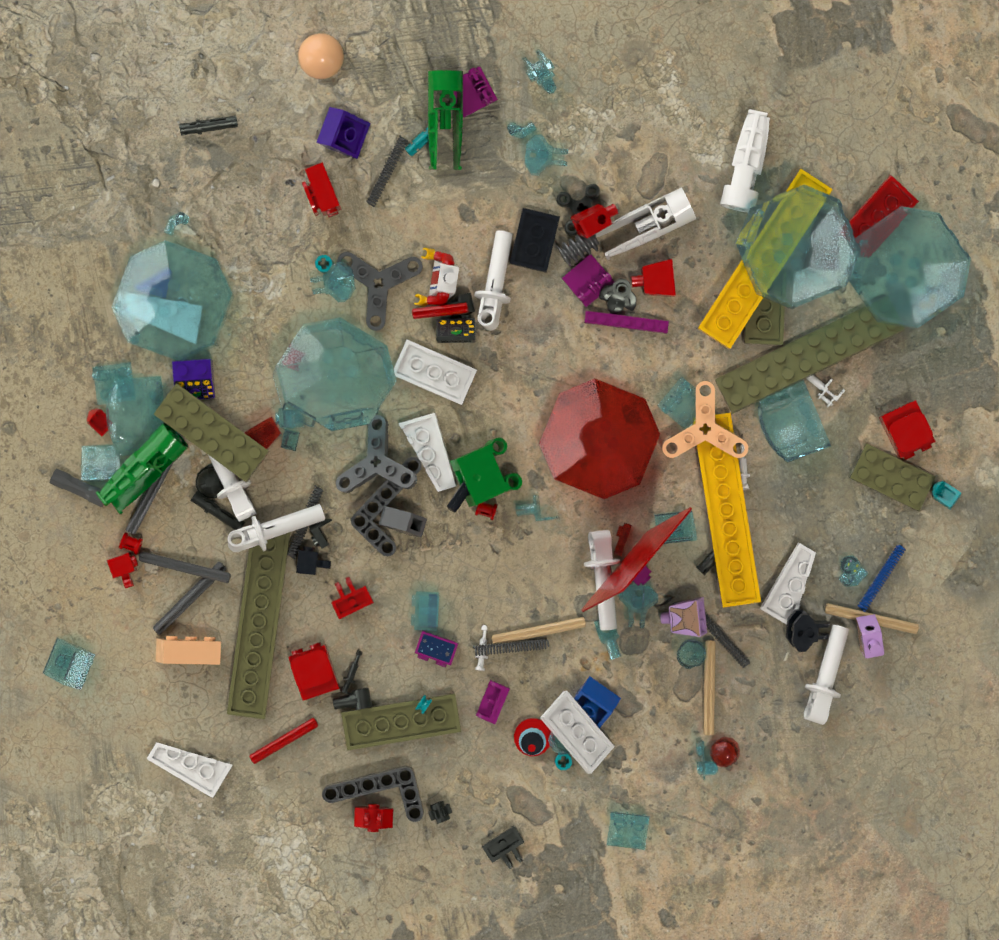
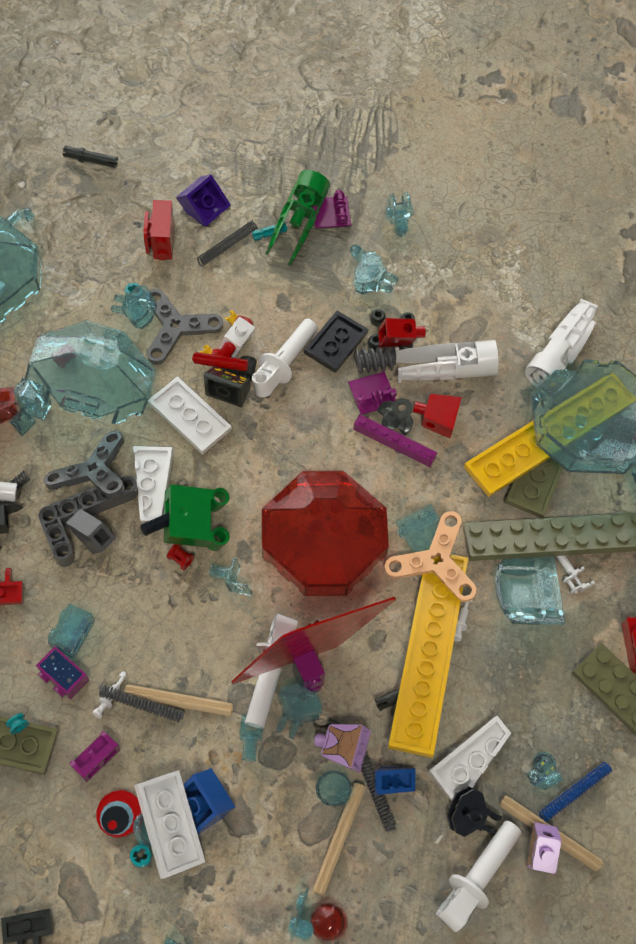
camera: 20 degrees right, 25 degrees down
light nougat piece [298,33,344,79] -> none
clear light blue slope [654,511,697,544] -> none
none -> blue slope [375,766,416,795]

